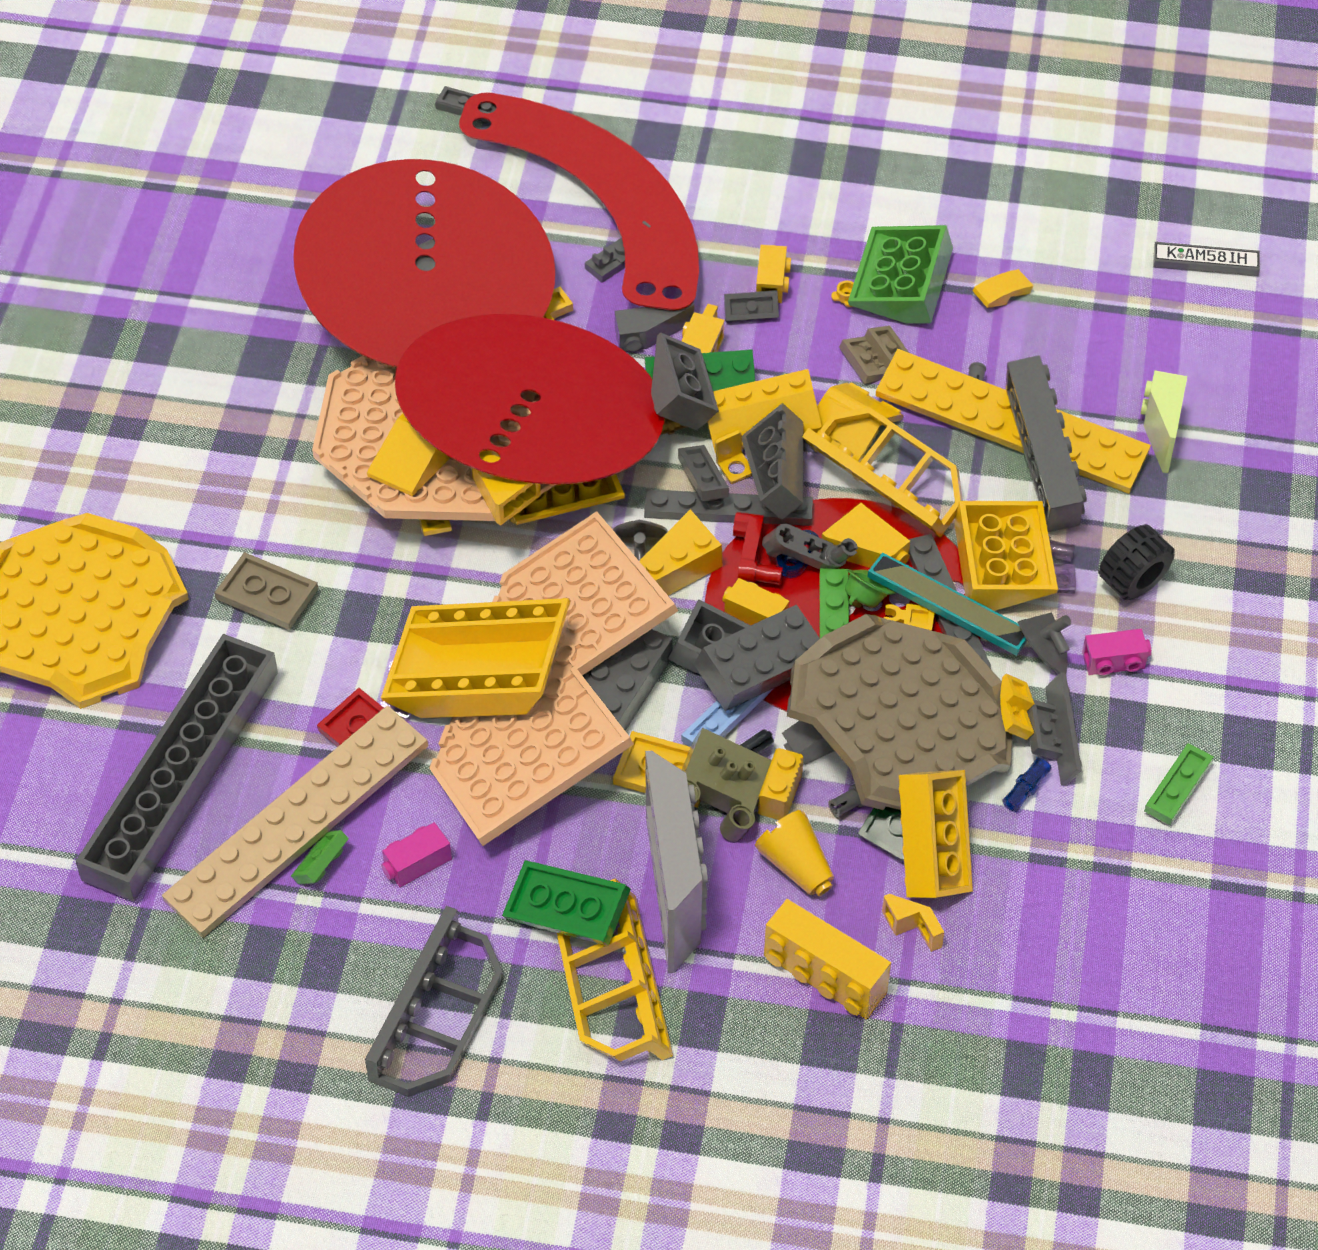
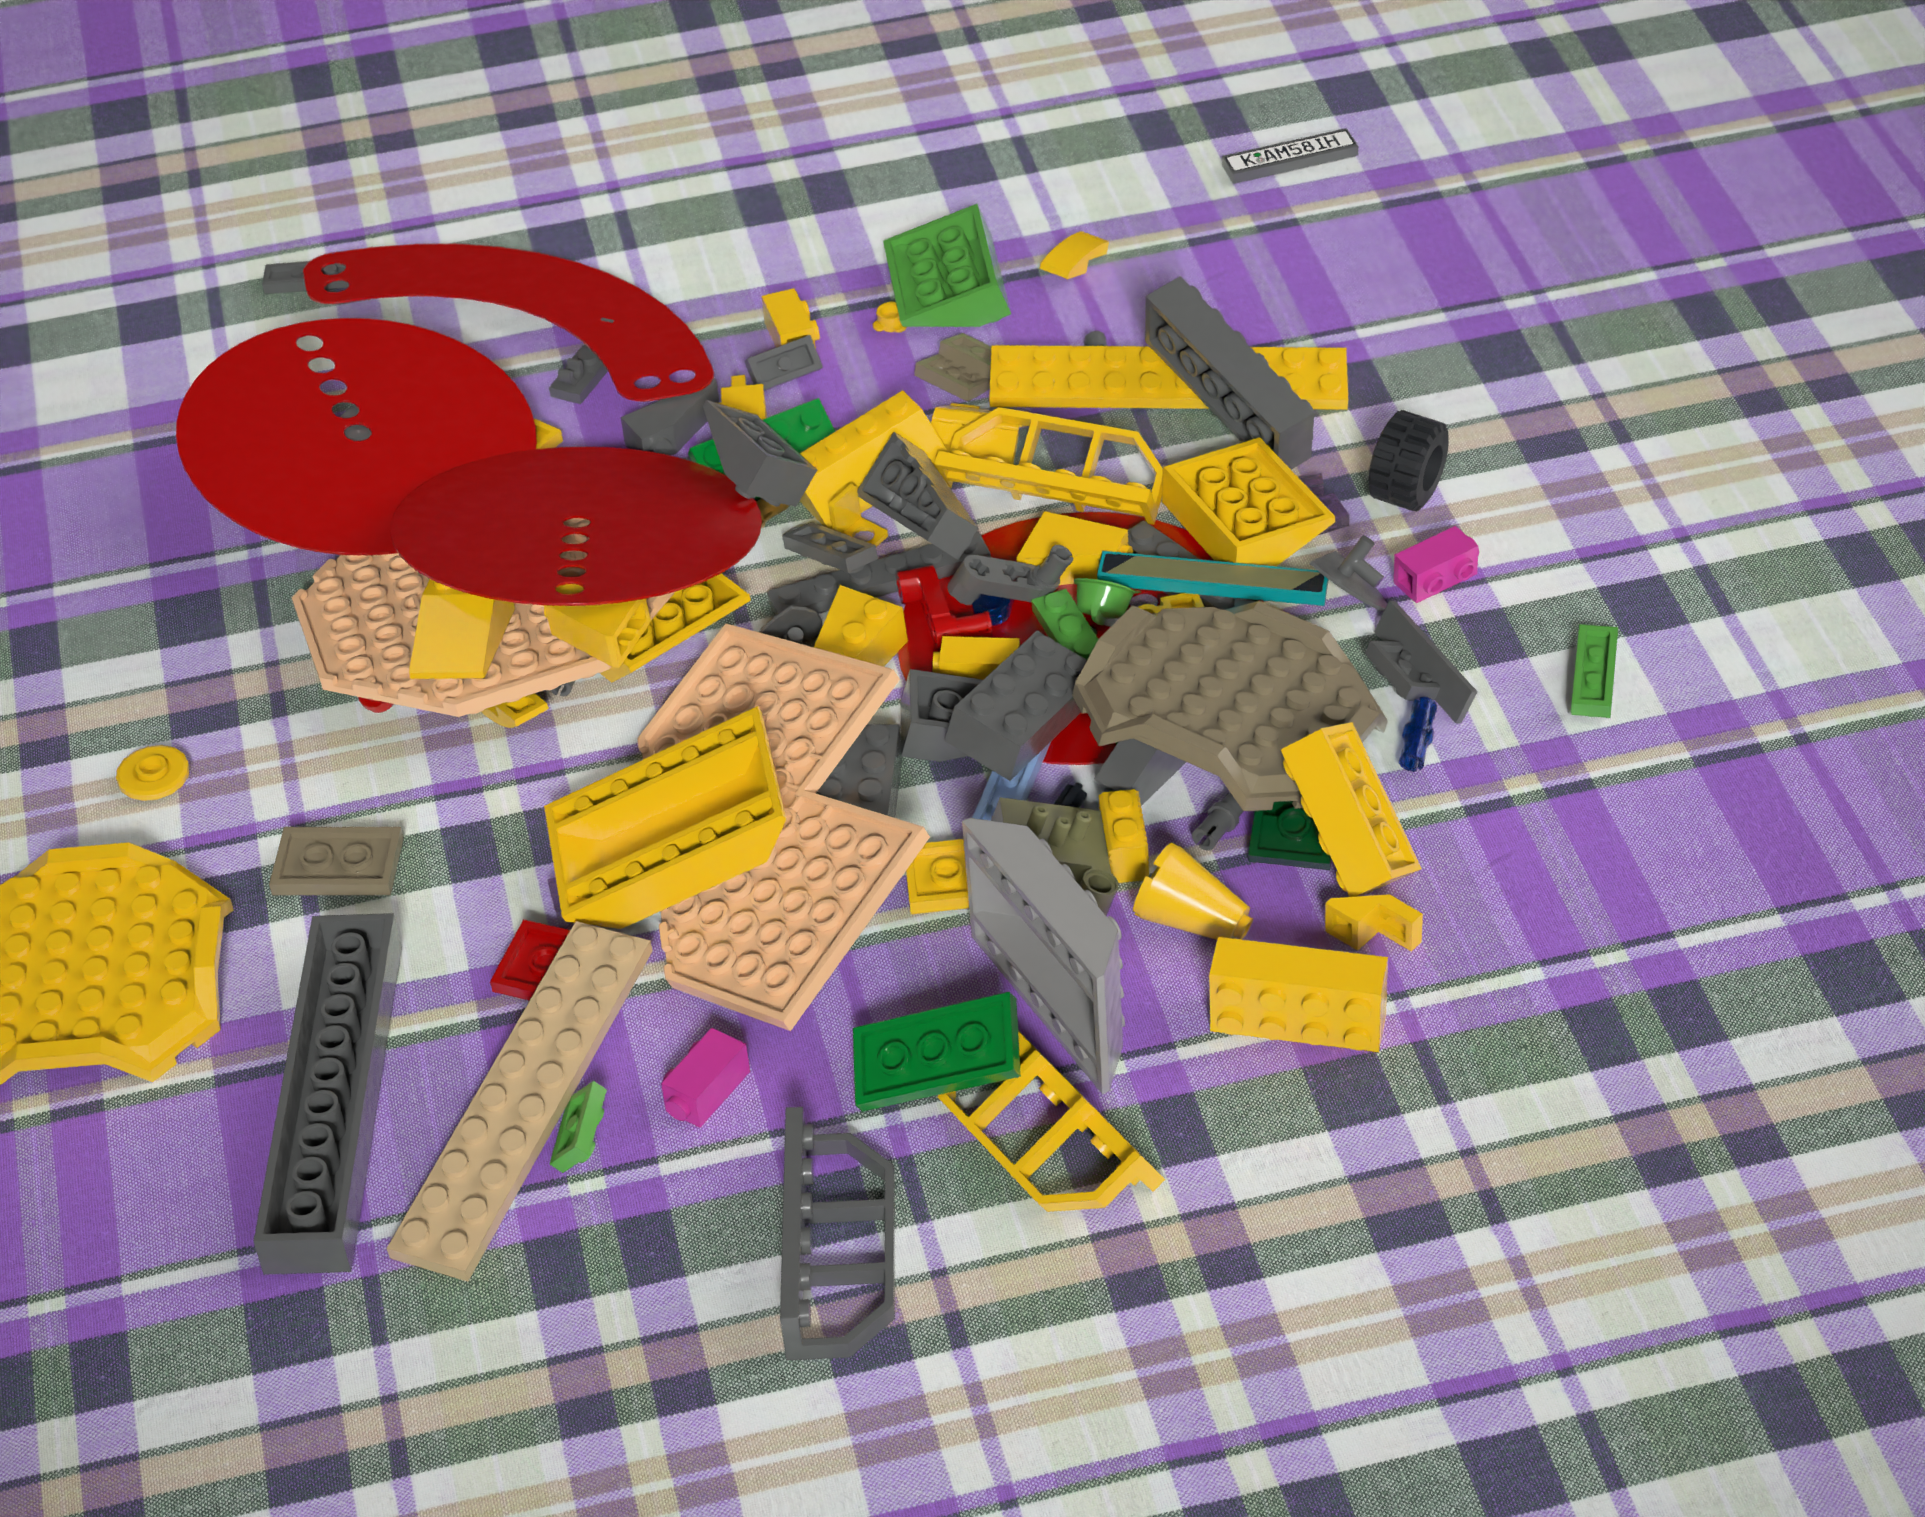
camera: 20 degrees left, 10 degrees down
yellow slope [1000,673,1034,740] -> none
yellowish green slope [1140,370,1187,473] -> none
none -> yellow wheel [116,745,190,801]

